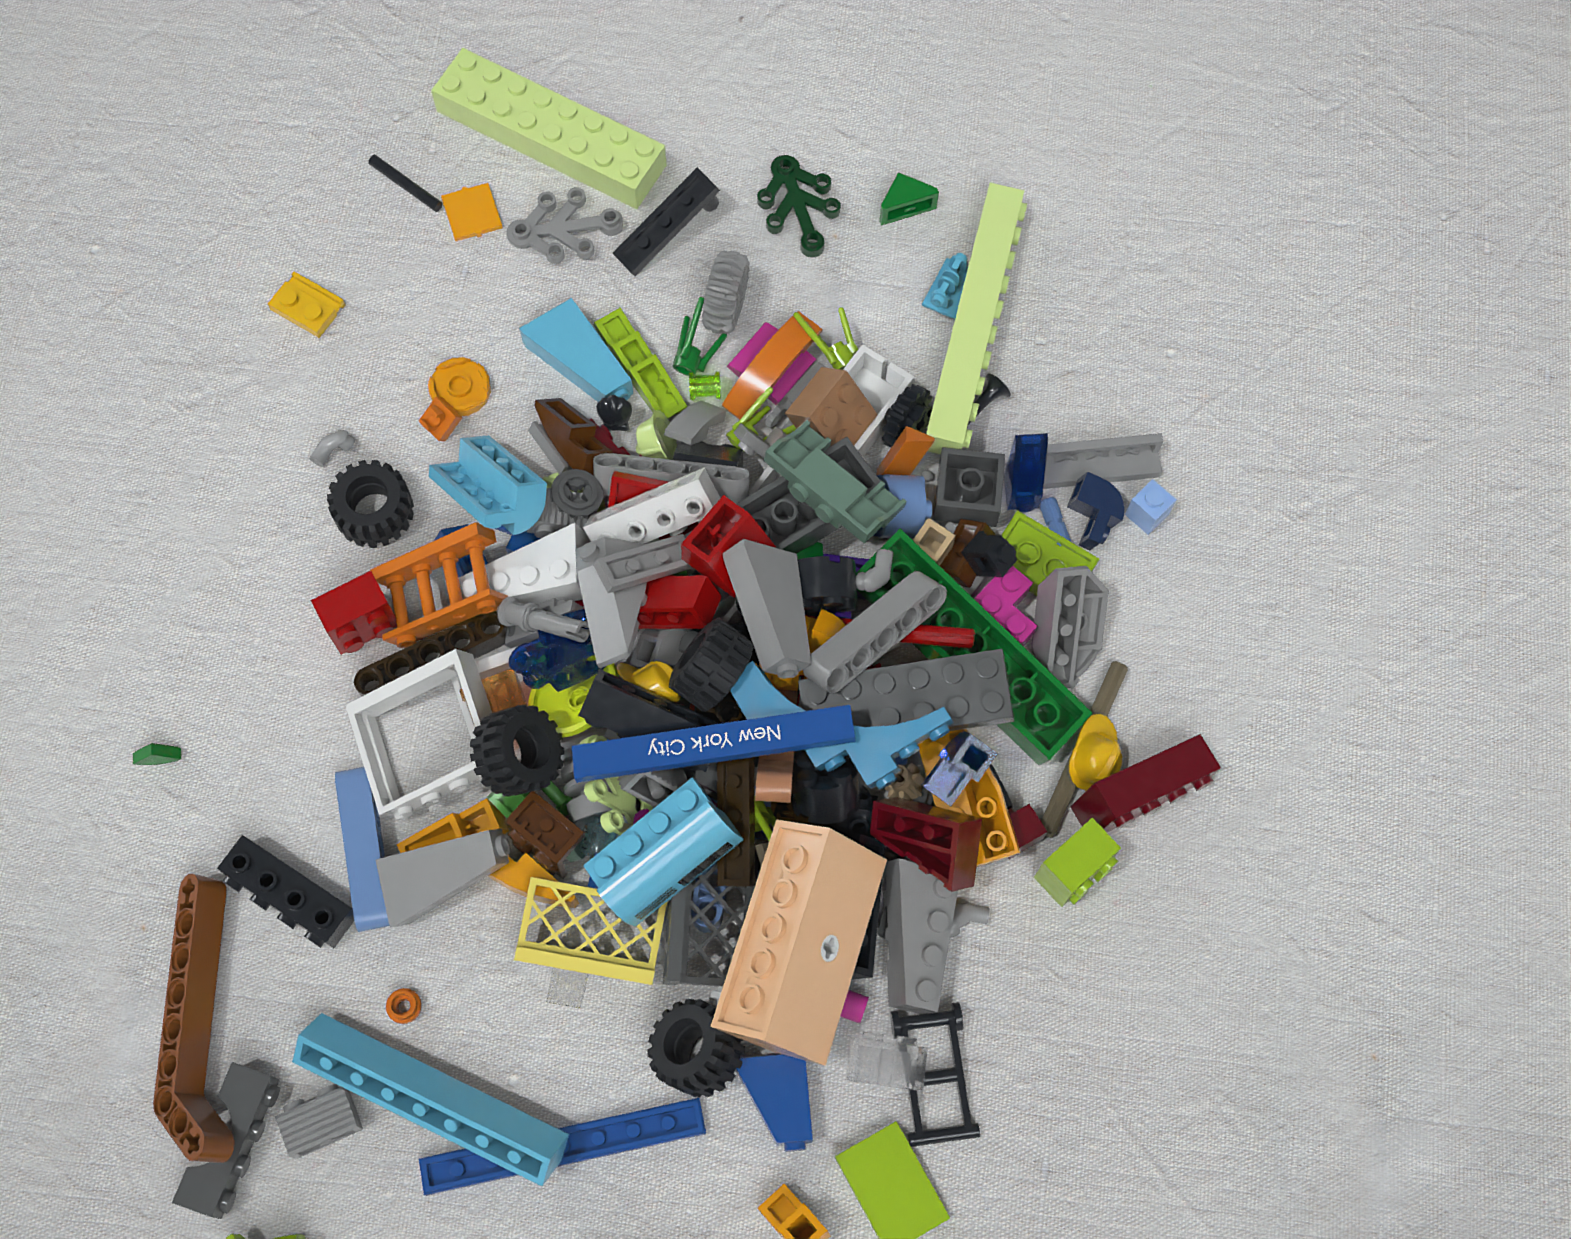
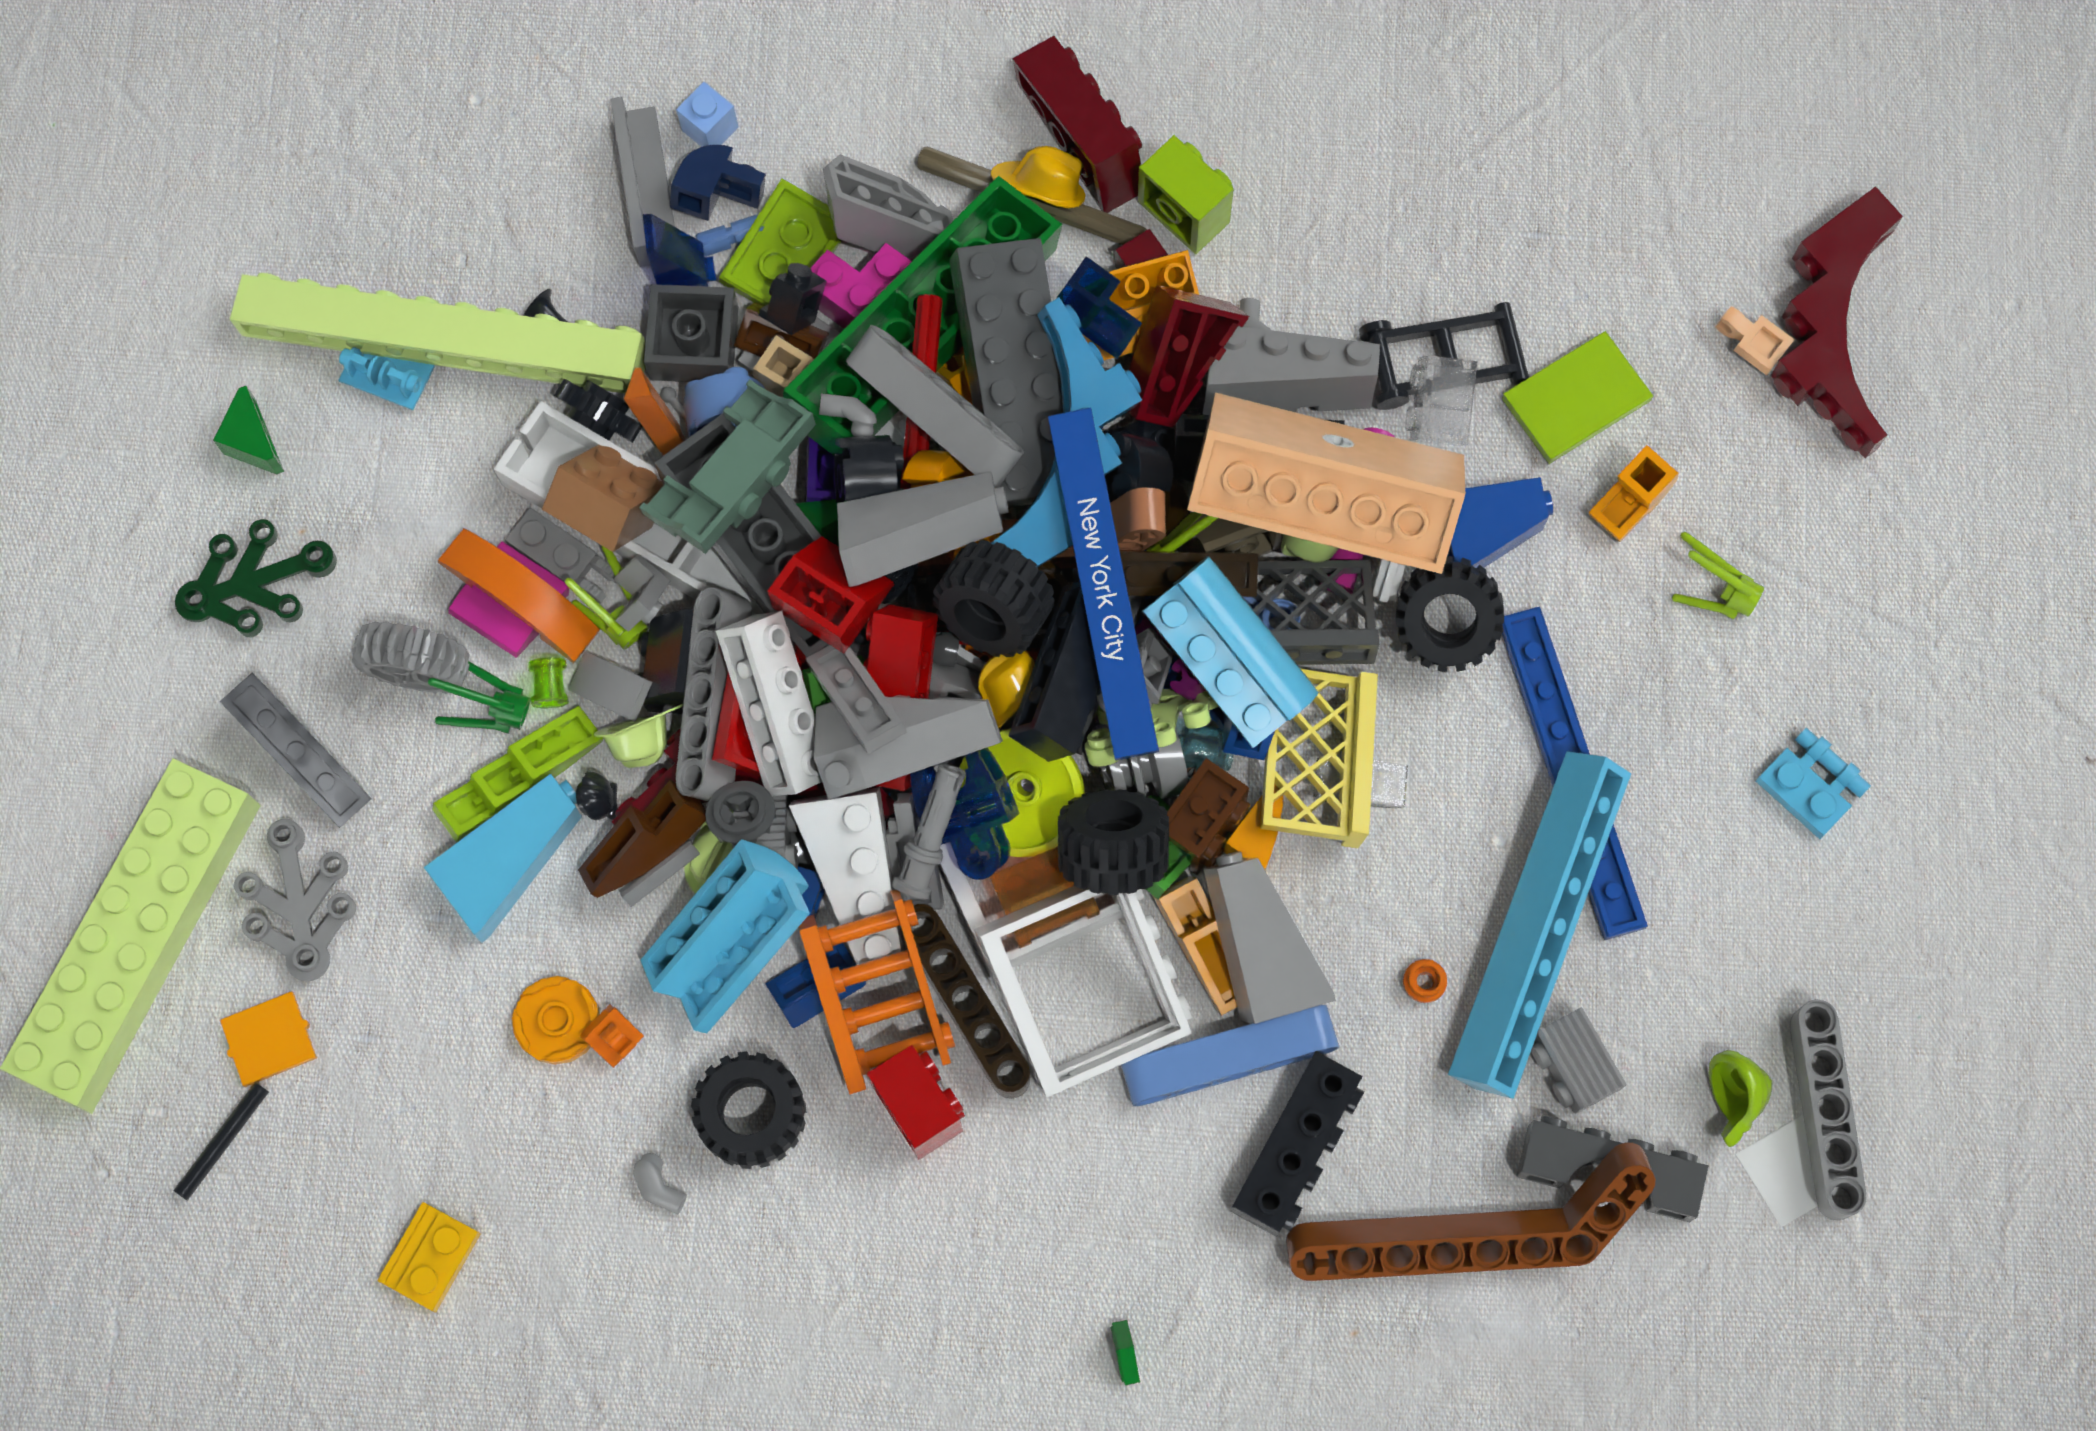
camera: 90 degrees left, 5 degrees up
lime plant [793,307,859,370] -> none

